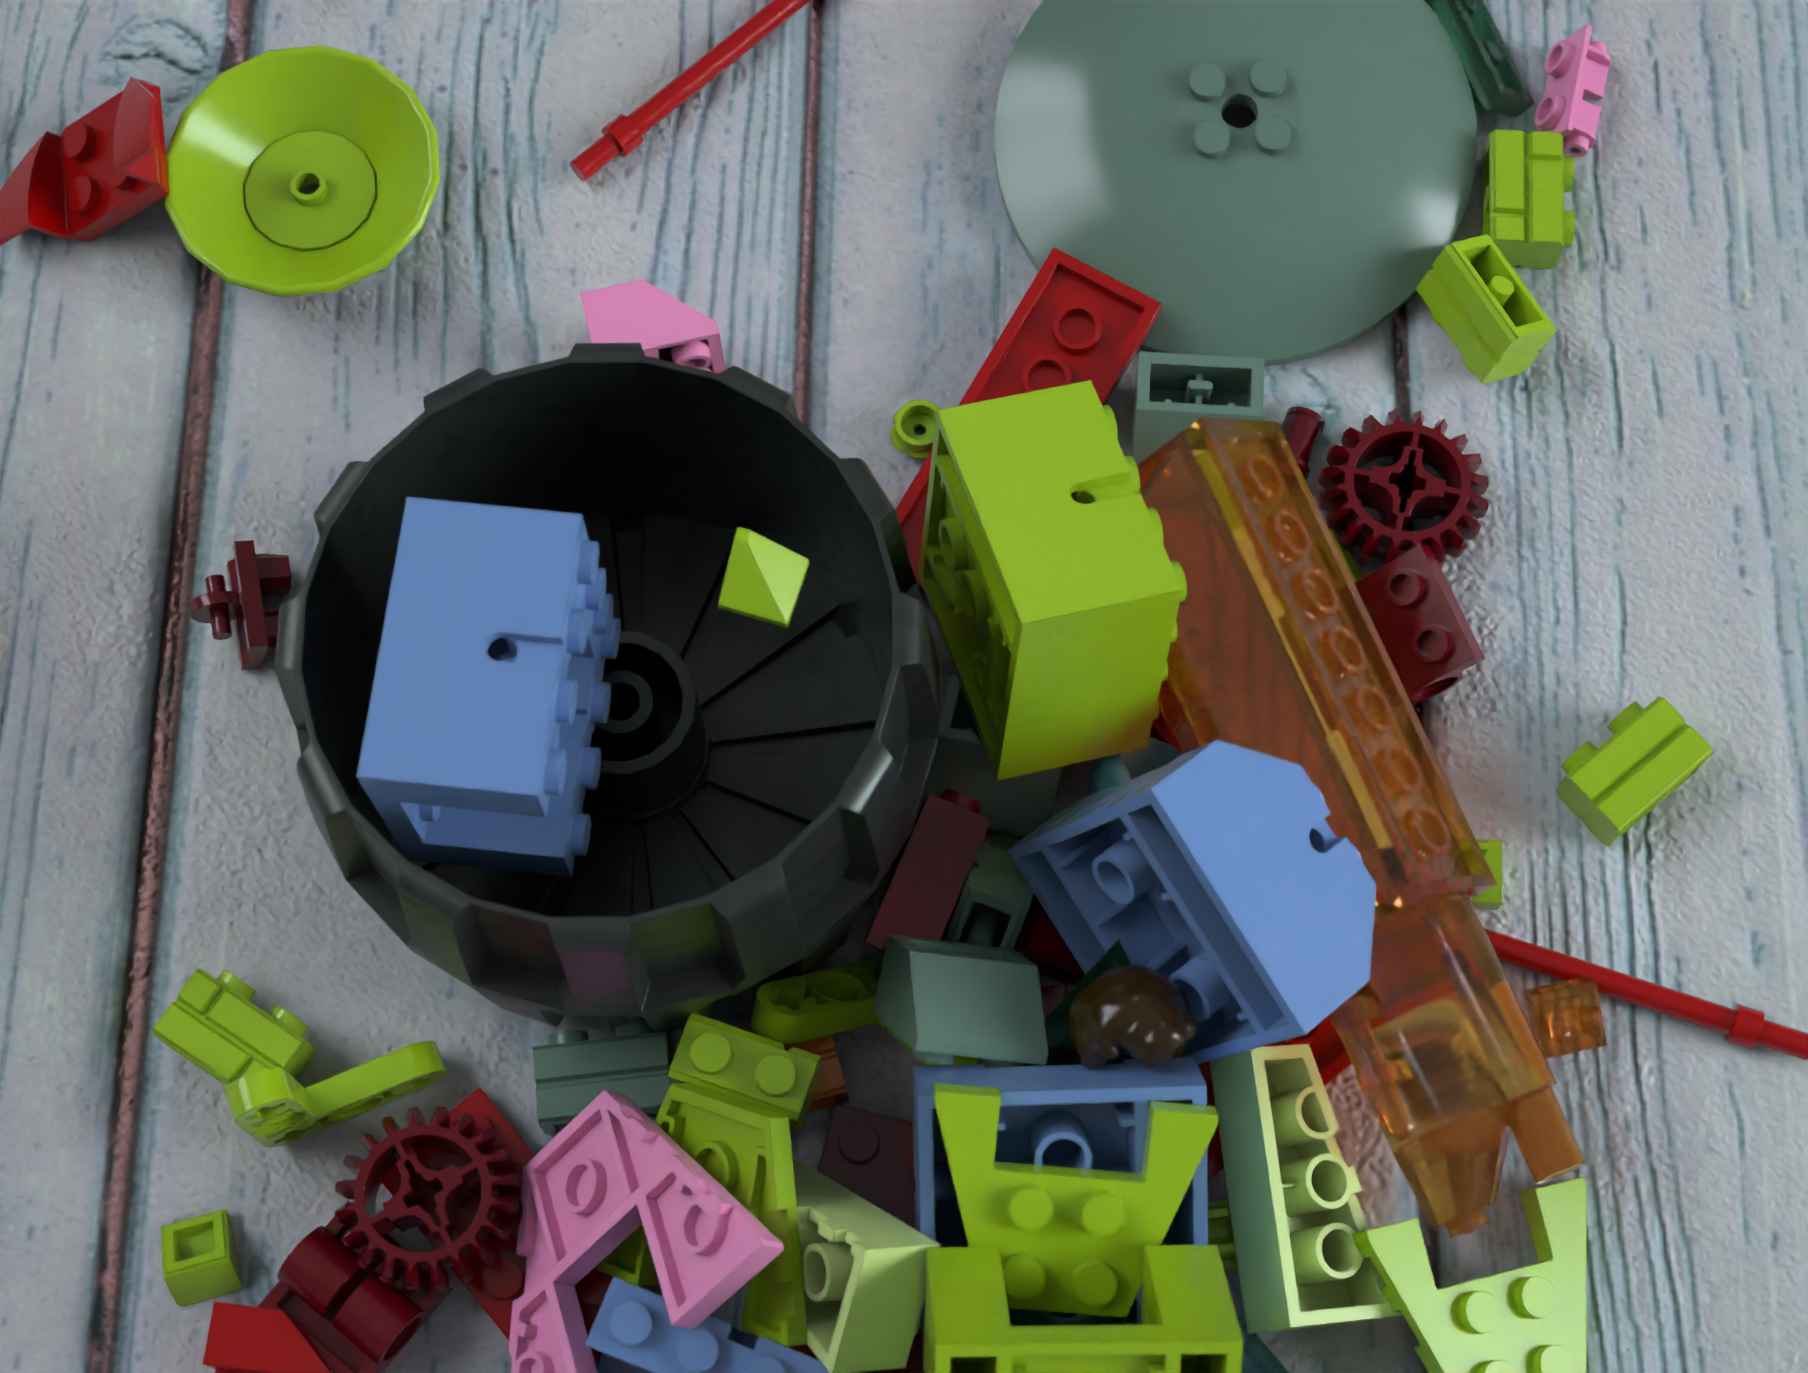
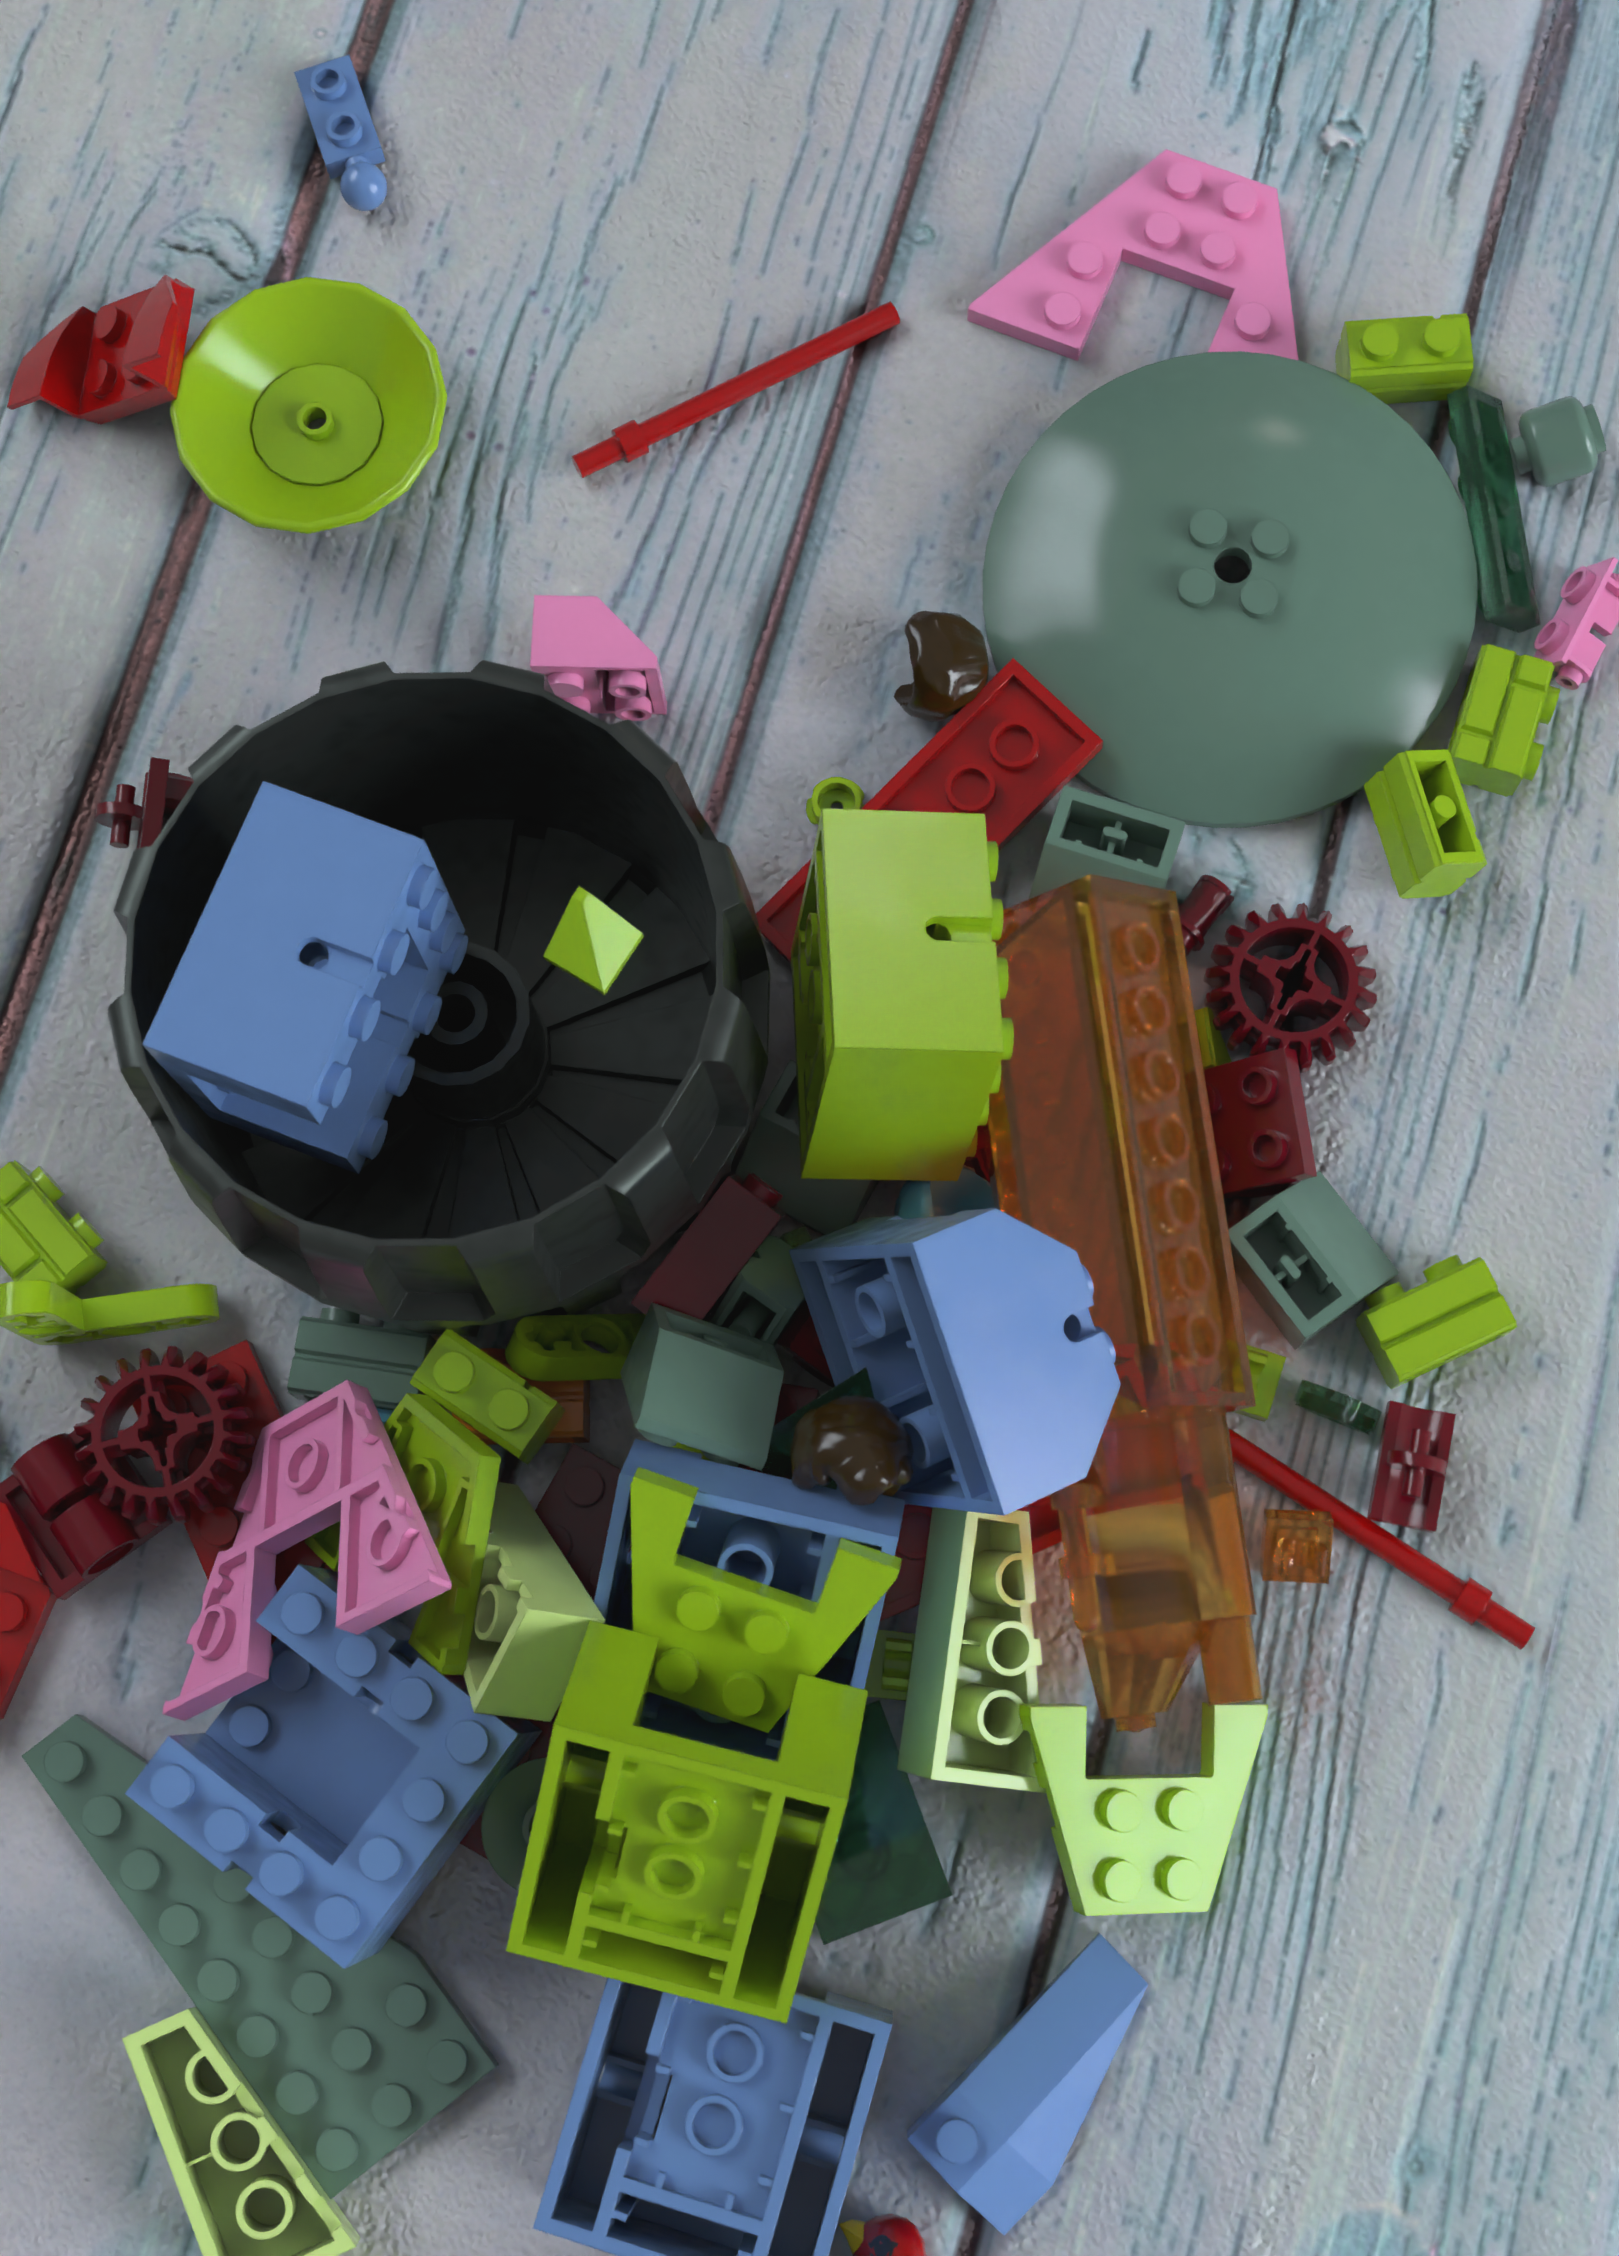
camera: 20 degrees right, 5 degrees up
none -> dark brown hair [894,611,989,722]
none -> sand green slope [1216,1171,1399,1350]
none -> clear green tile [1293,1380,1382,1436]
none -> dark red hips [1367,1400,1456,1533]

